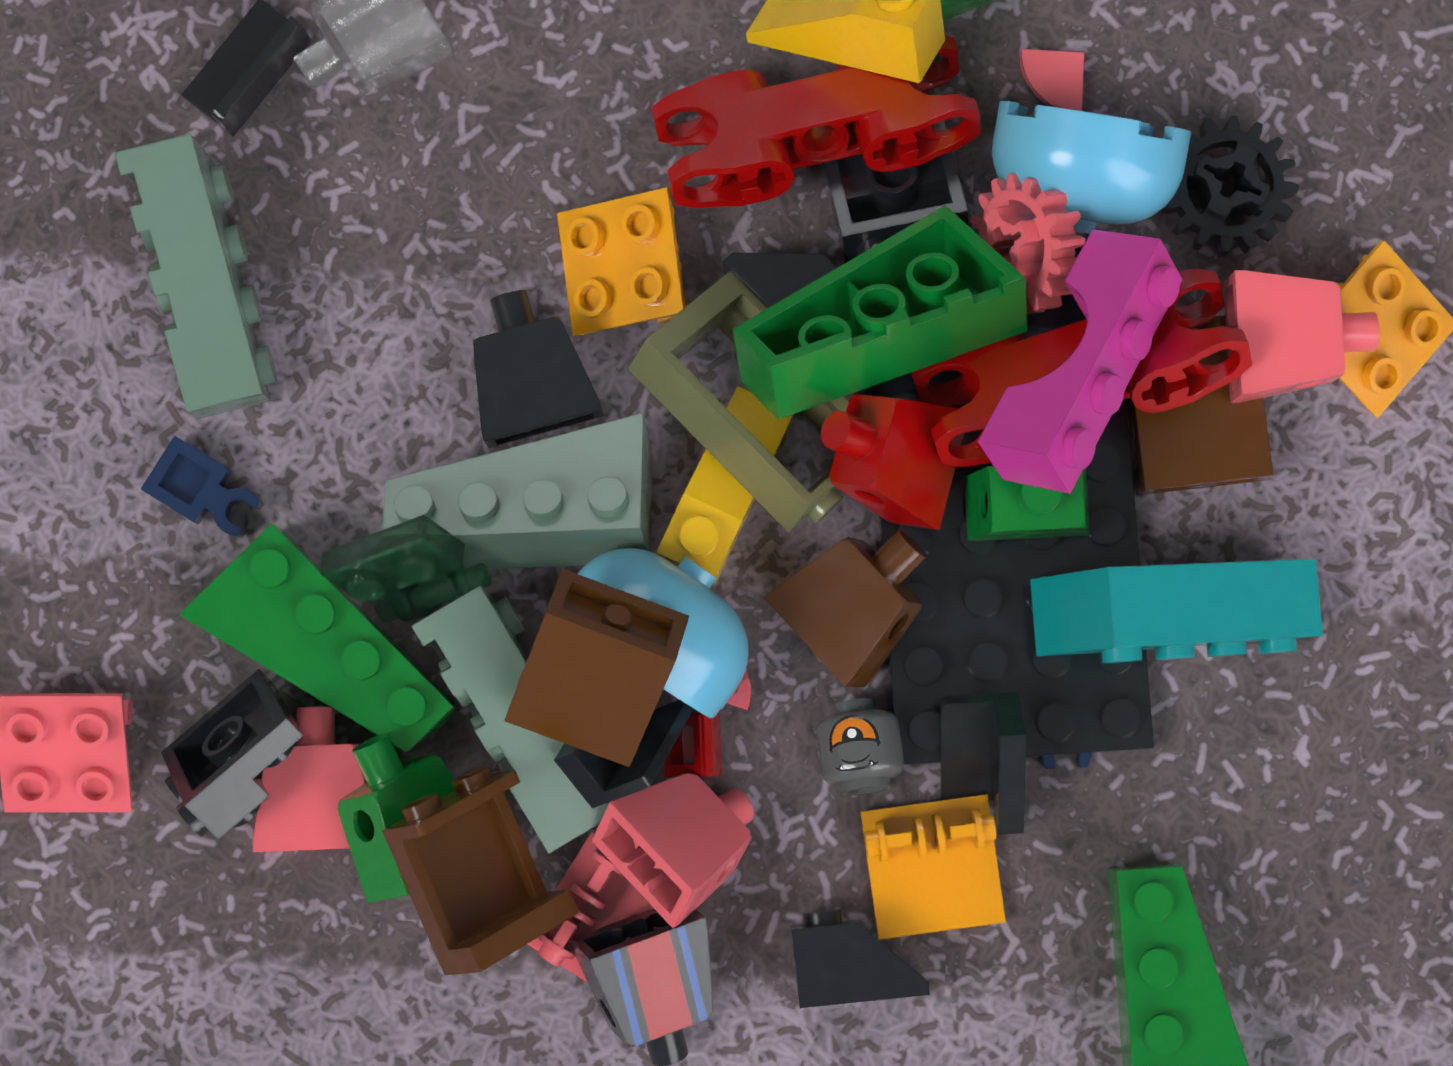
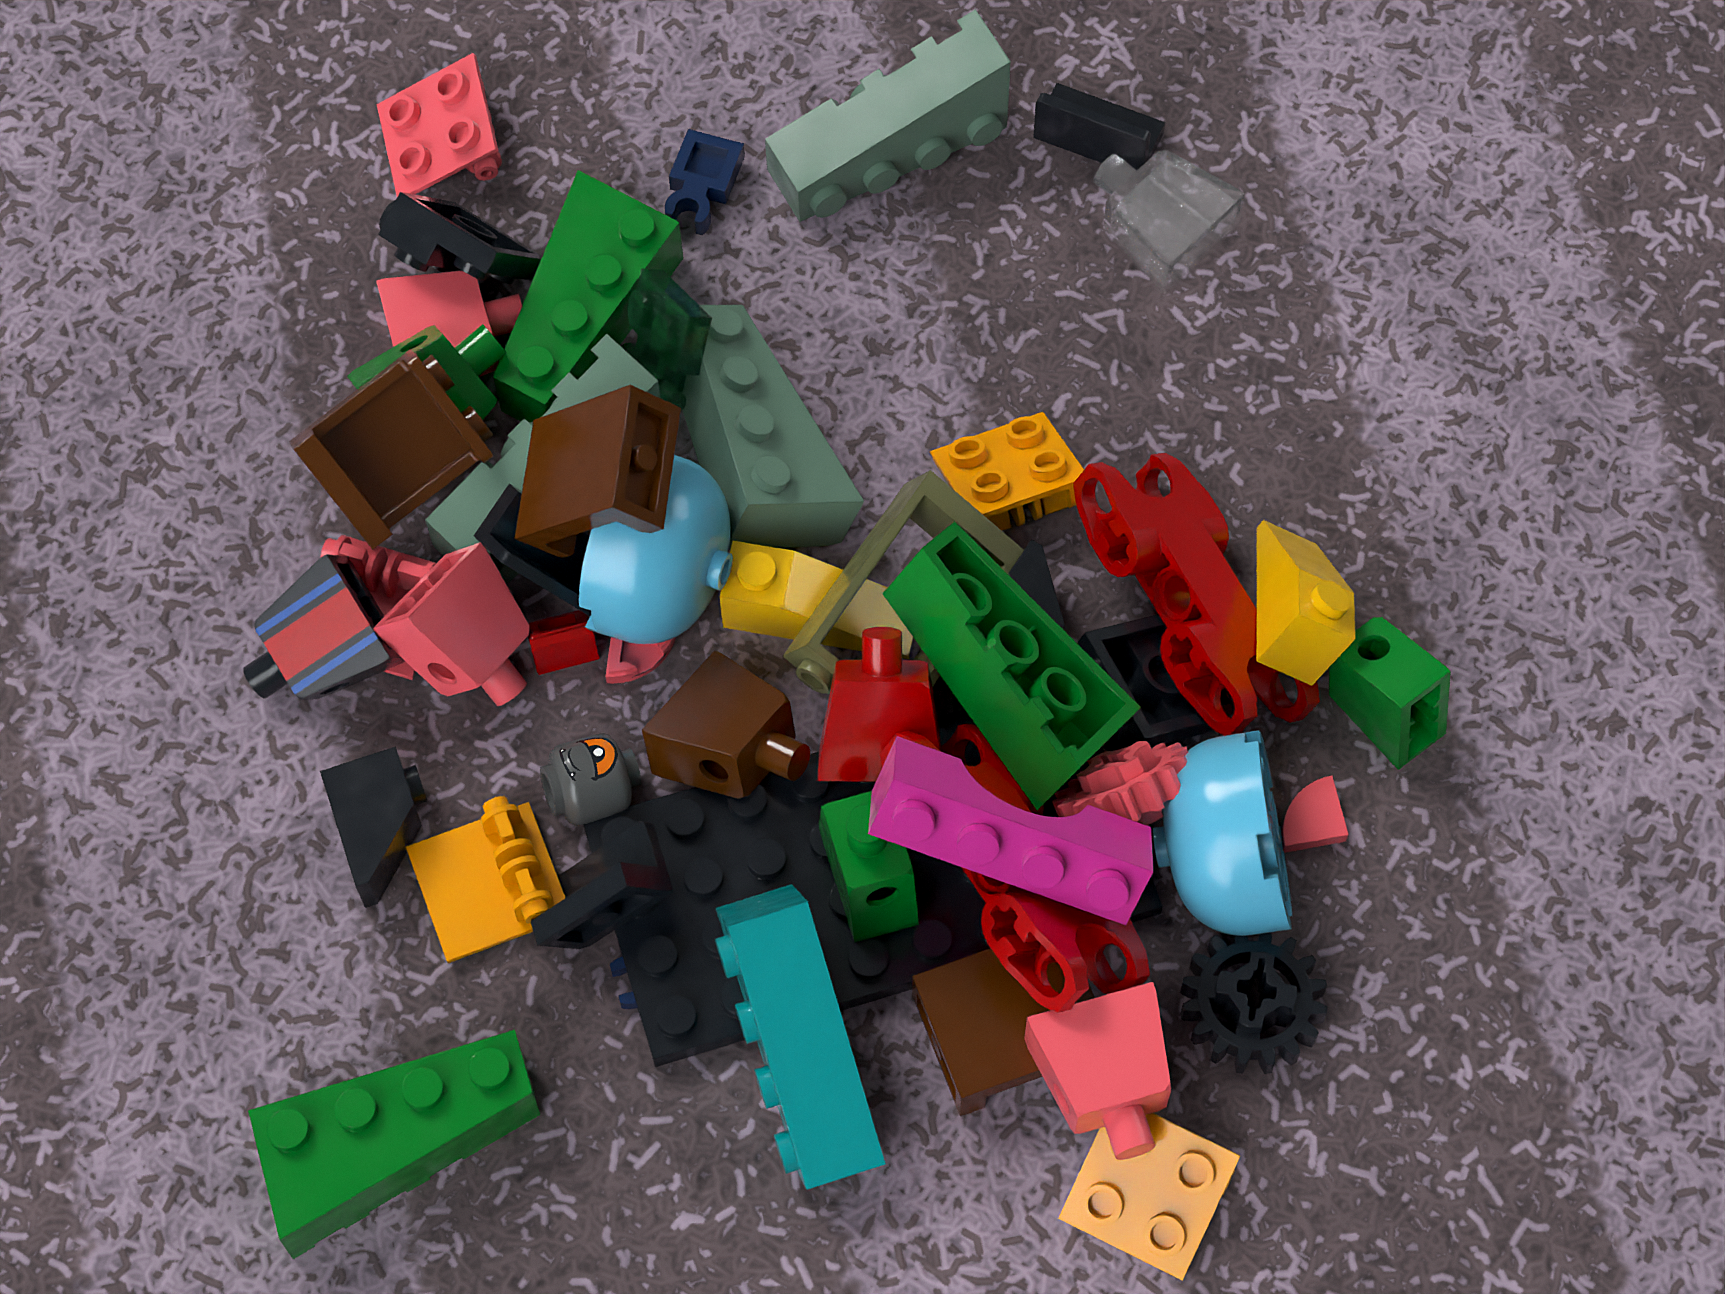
camera: 75 degrees right, 20 degrees down
black torso [473,290,604,448] -> none

